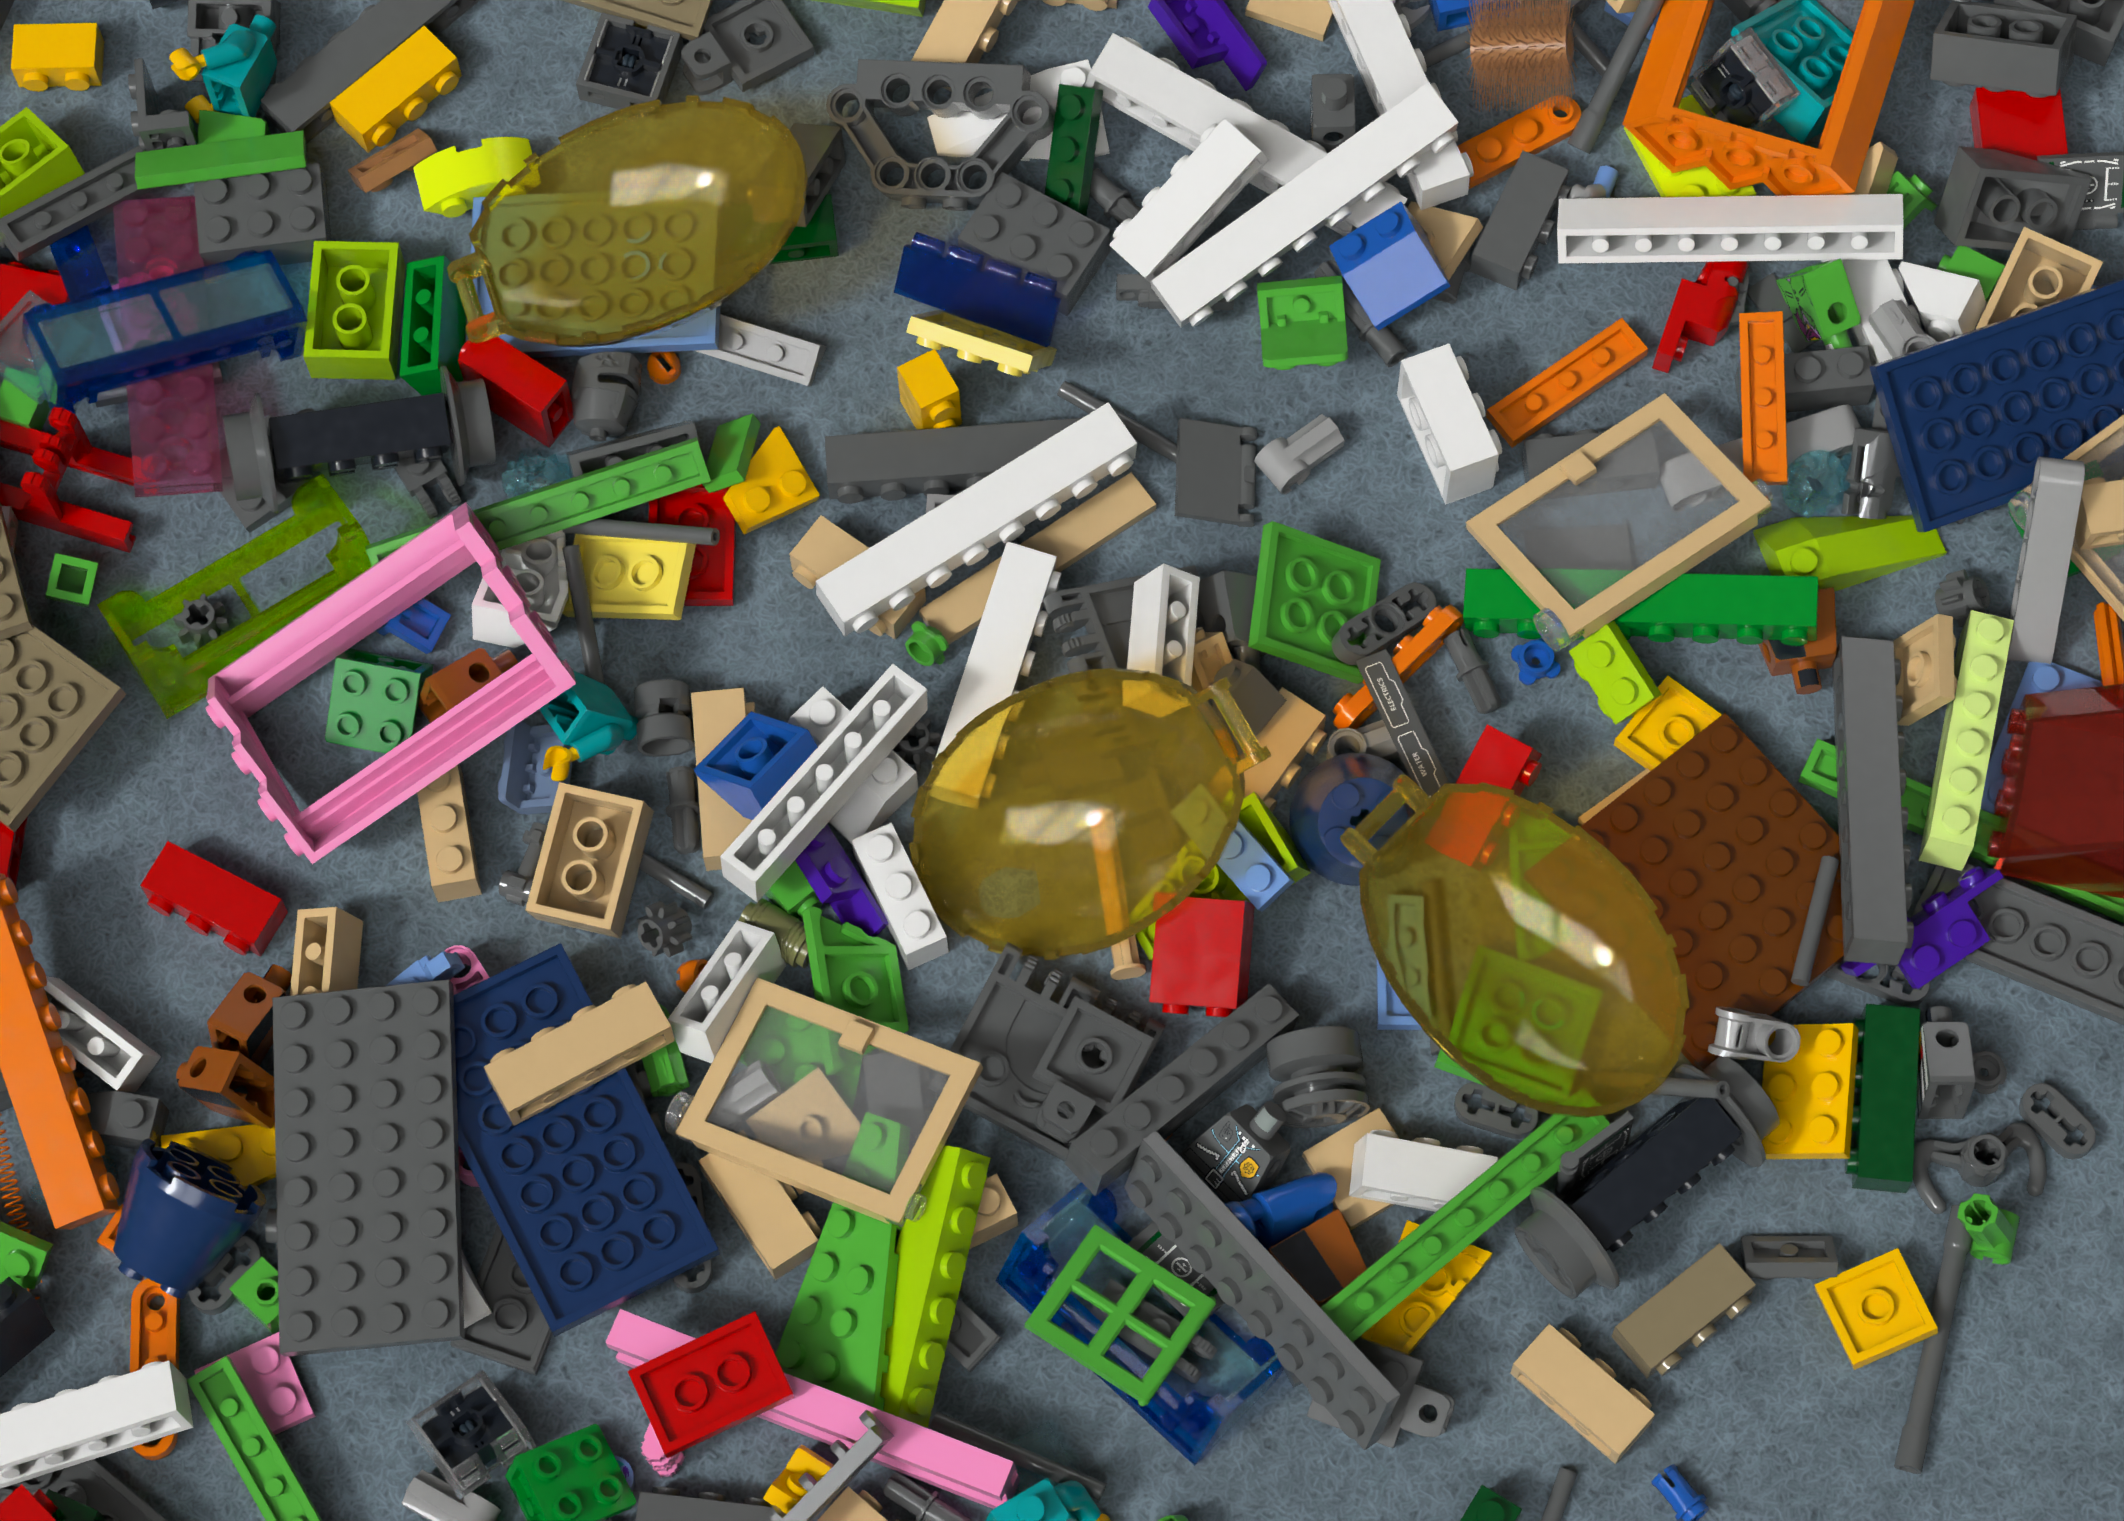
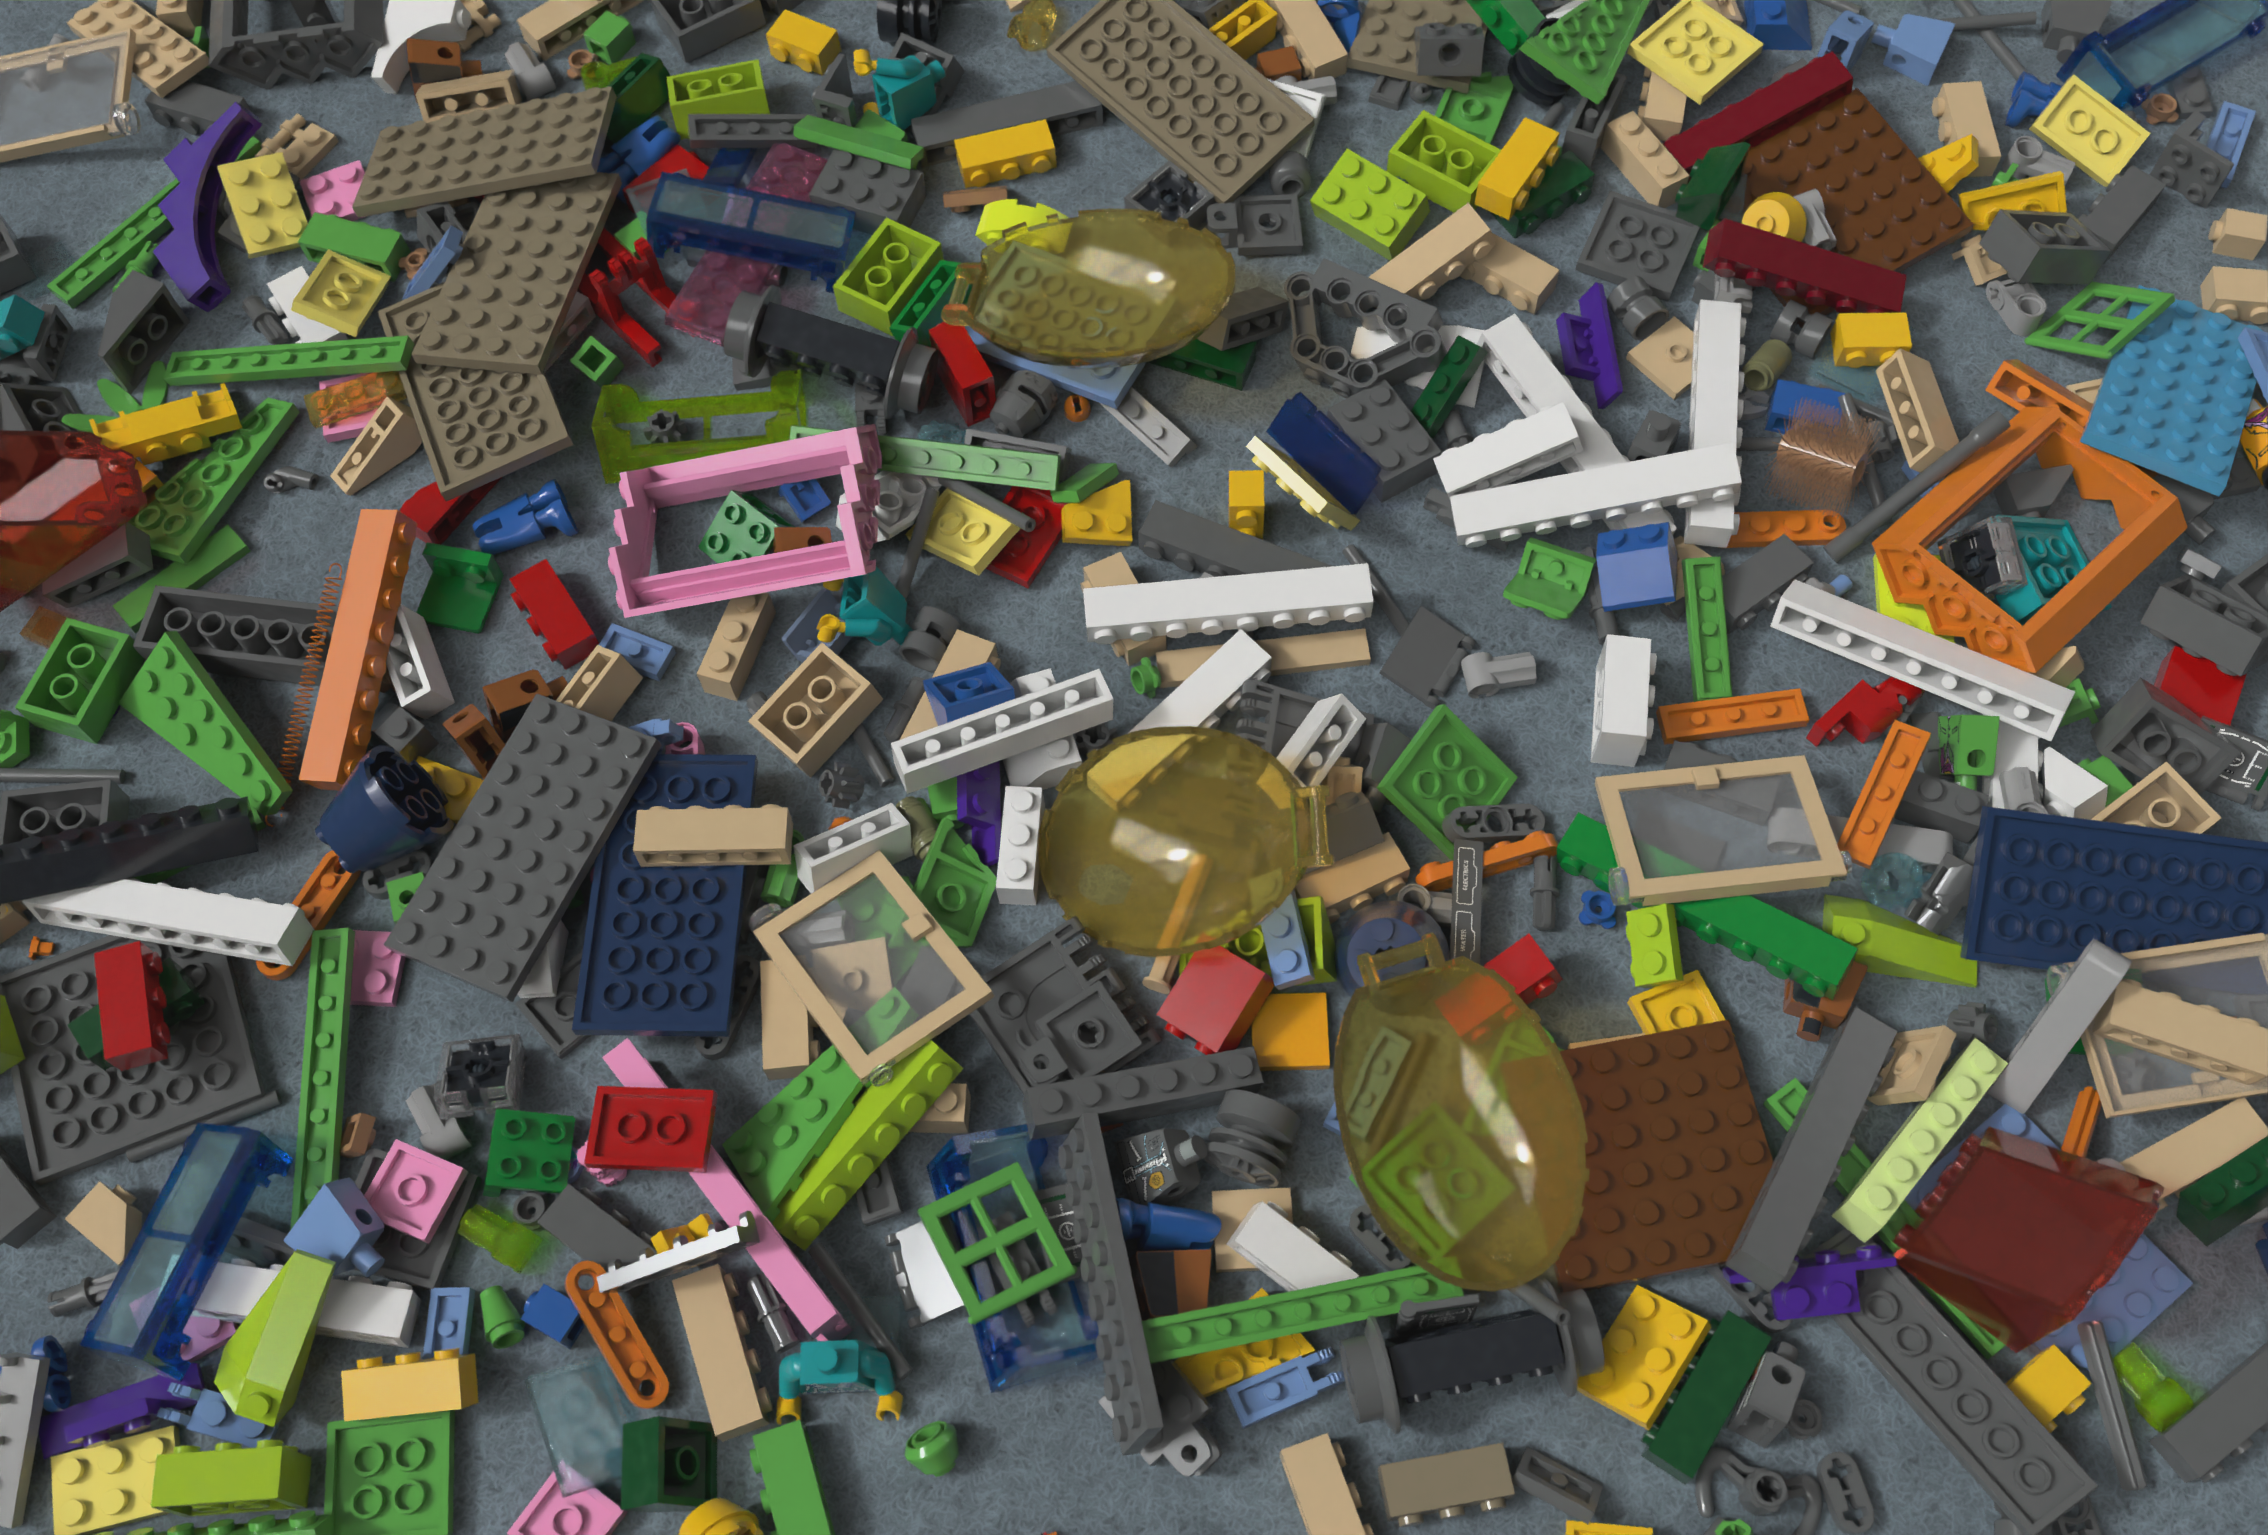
camera: 30 degrees right, 5 degrees down
light grey piece [1708,1006,1801,1063] -> none
dark grey bar [1791,856,1839,986] -> none
none -> green bracket [416,542,504,634]
none -> blue piece [472,479,578,555]
none -> medium blue plate [599,623,676,682]
none -> piece [884,1214,971,1330]
none -> medium blue hinge [1226,1347,1345,1429]
none -> light orange tile [1251,993,1330,1071]
none -> bright green tile [1682,556,1732,702]

